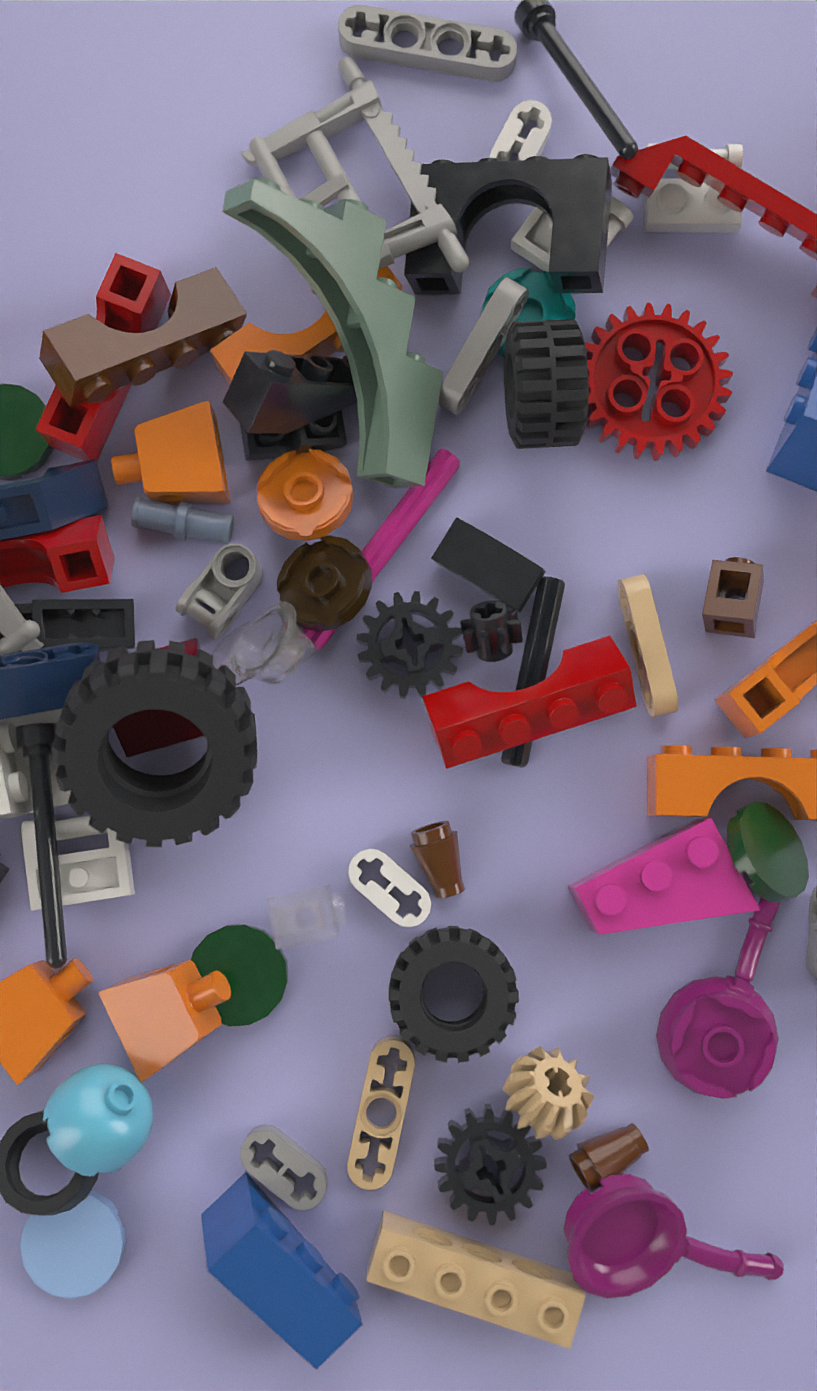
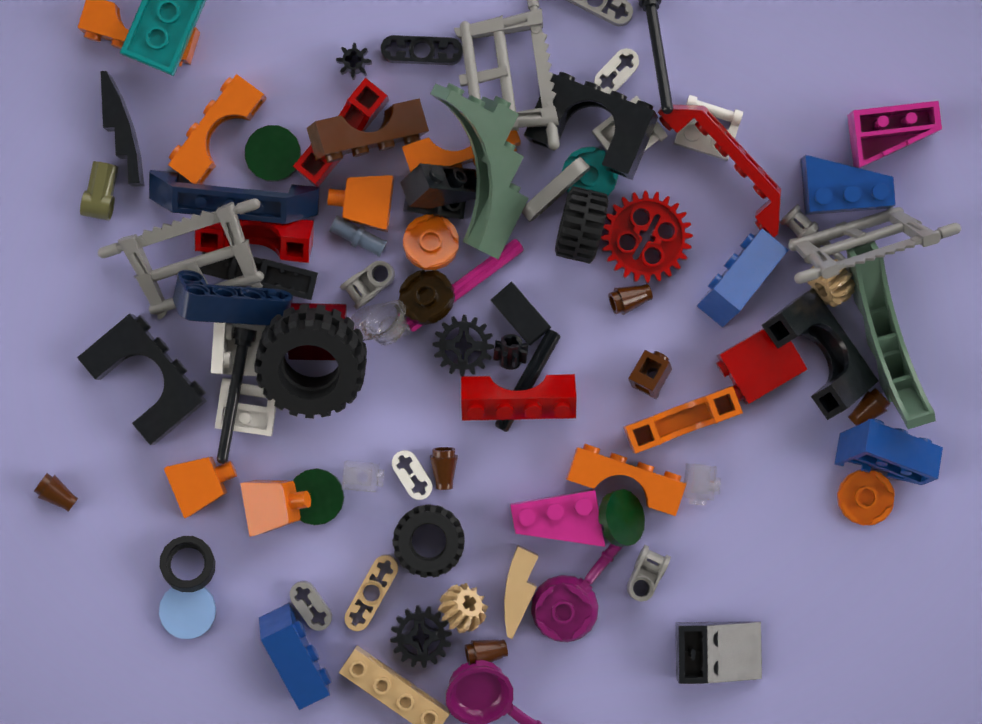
camera: 15 degrees right, 5 degrees up
medium azure cylinder [43,1064,153,1176] -> none
tan beam [618,574,678,717] -> none
none -> black gear [336,43,372,80]
none -> black beam [381,35,463,65]
none -> tan slope [504,545,539,639]
none -> reddish brown cone [608,284,653,315]

